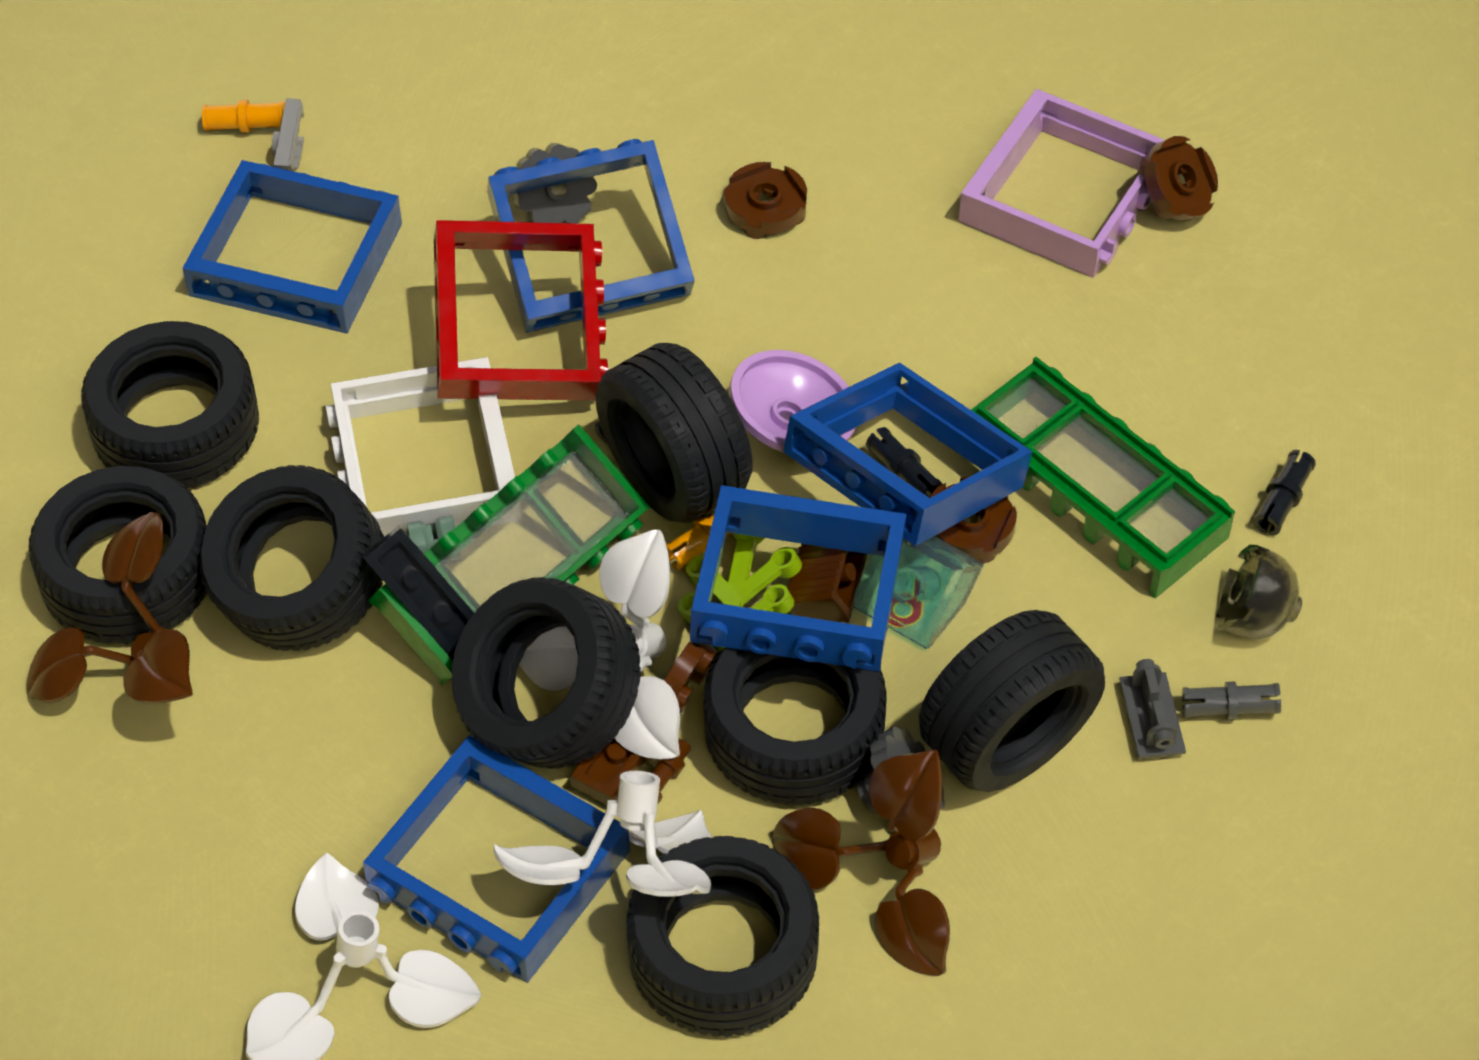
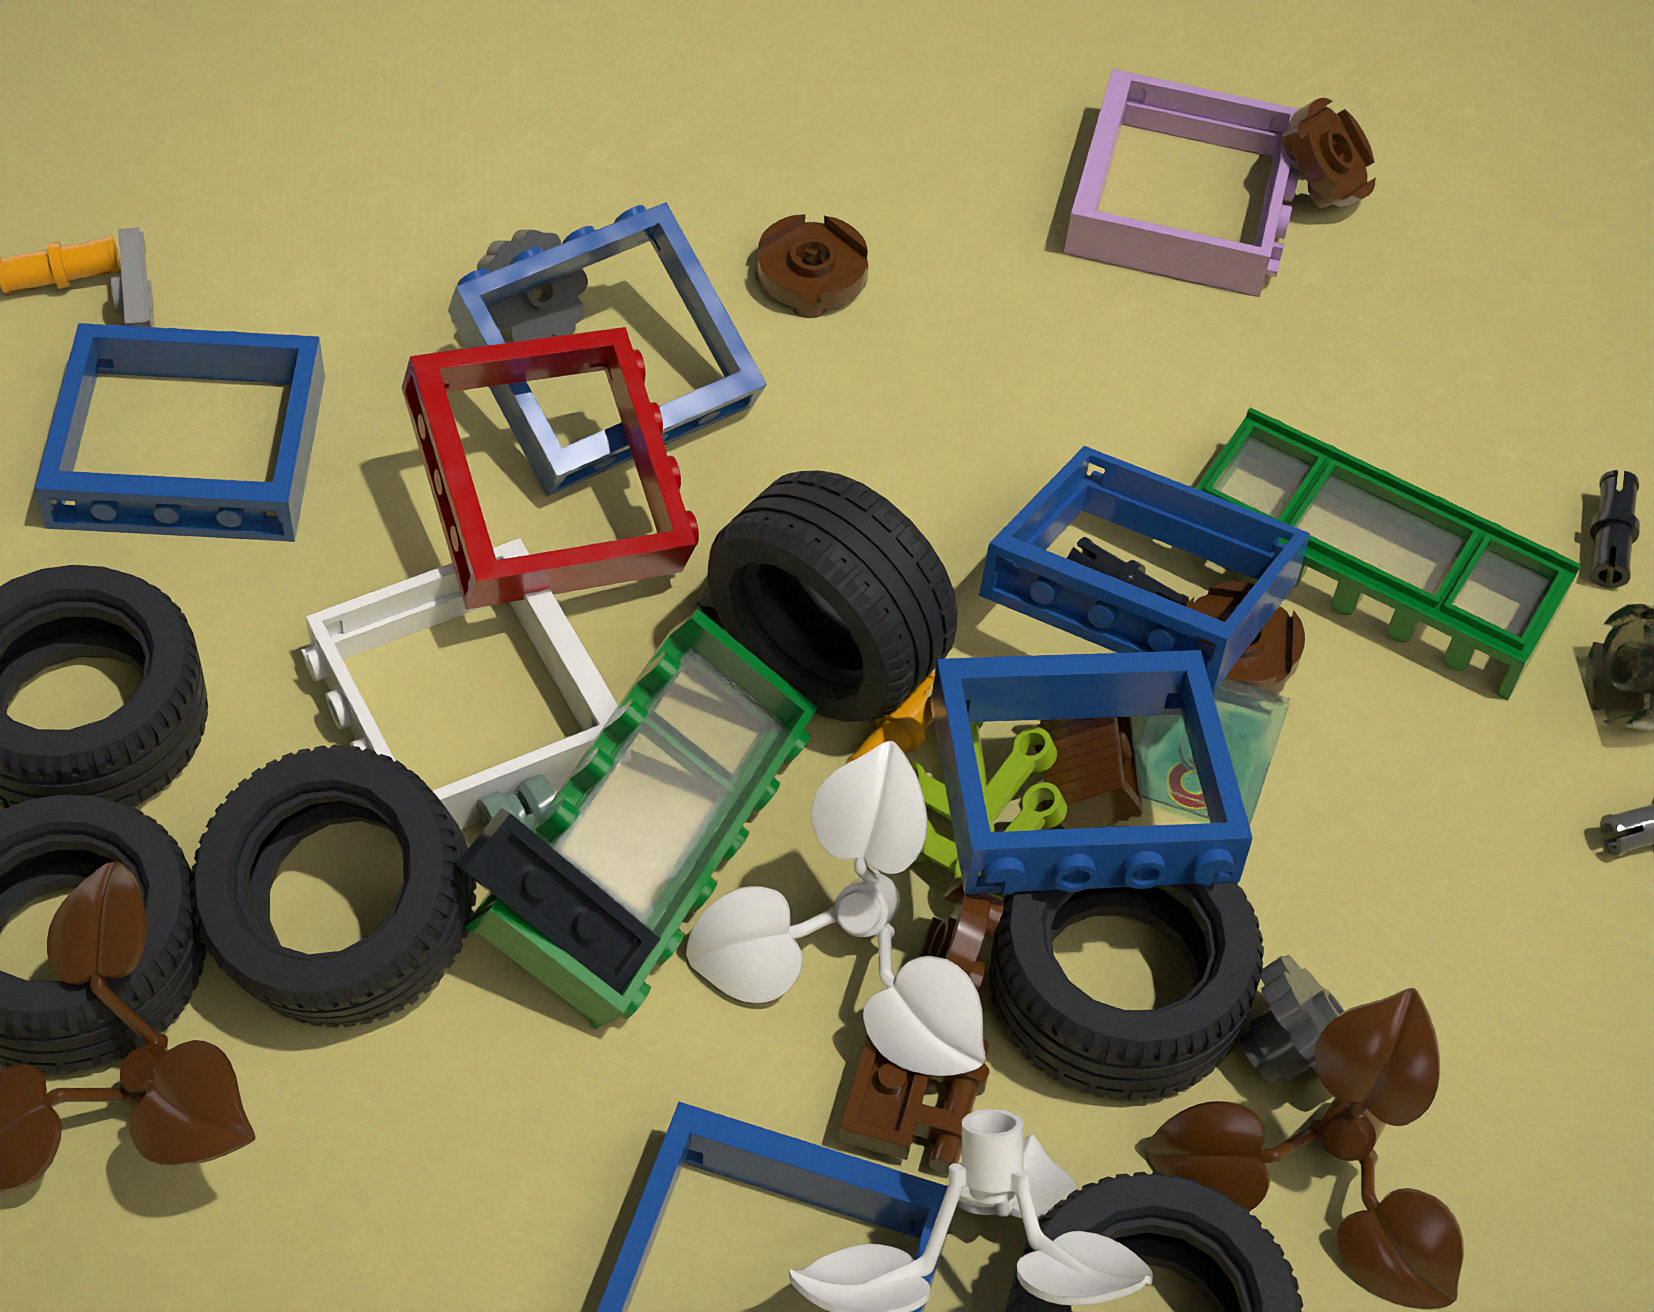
camera: 20 degrees left, 0 degrees up
black tyre [452,577,641,769] -> none
lavender dish [729,350,856,453] -> none
black tyre [919,610,1105,792] -> none
dark grey hinge [1119,659,1186,759] -> none

